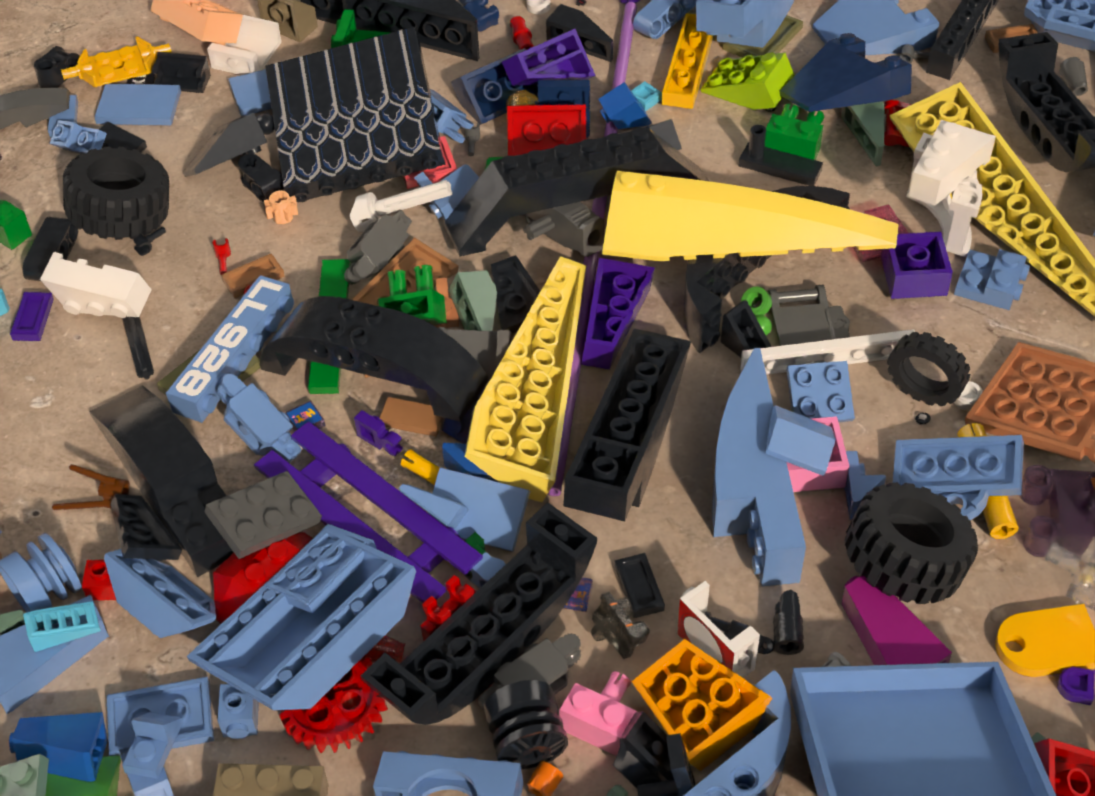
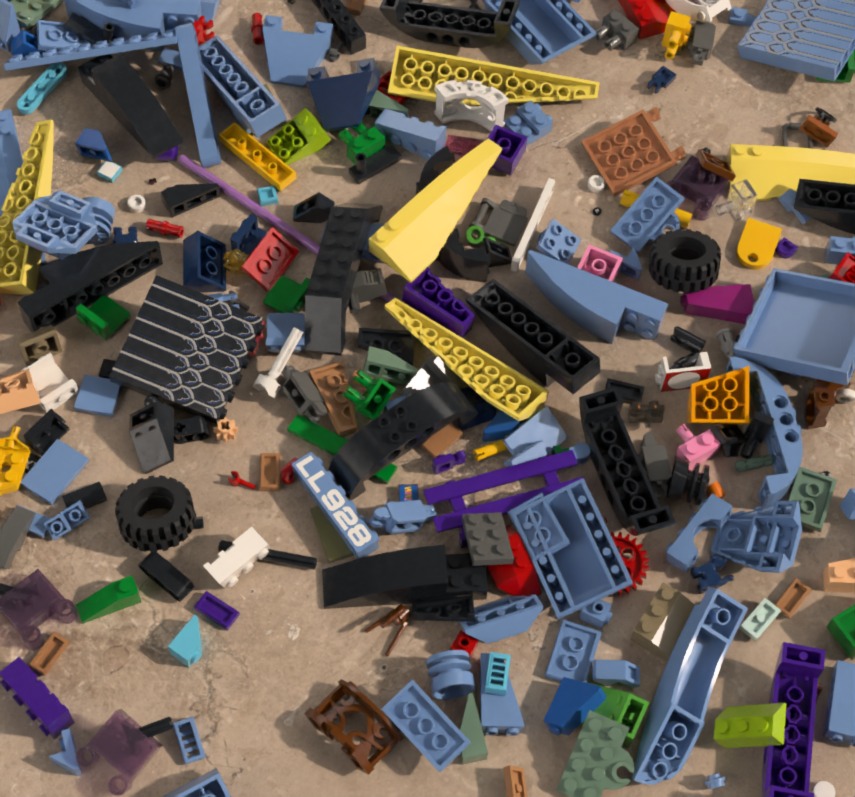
camera: 65 degrees left, 10 degrees up
medium blue slope [122,712,183,779] -> none
red plate [420,574,476,641] -> none
dark purple wedge [502,29,596,86] -> none
blue slope [598,82,652,129] -> none
medium blue slope [765,405,836,476] -> none
black tyre [887,332,971,406] -> none
white wedge [908,120,996,206] -> none
none -> medium blue wedge [374,108,447,160]

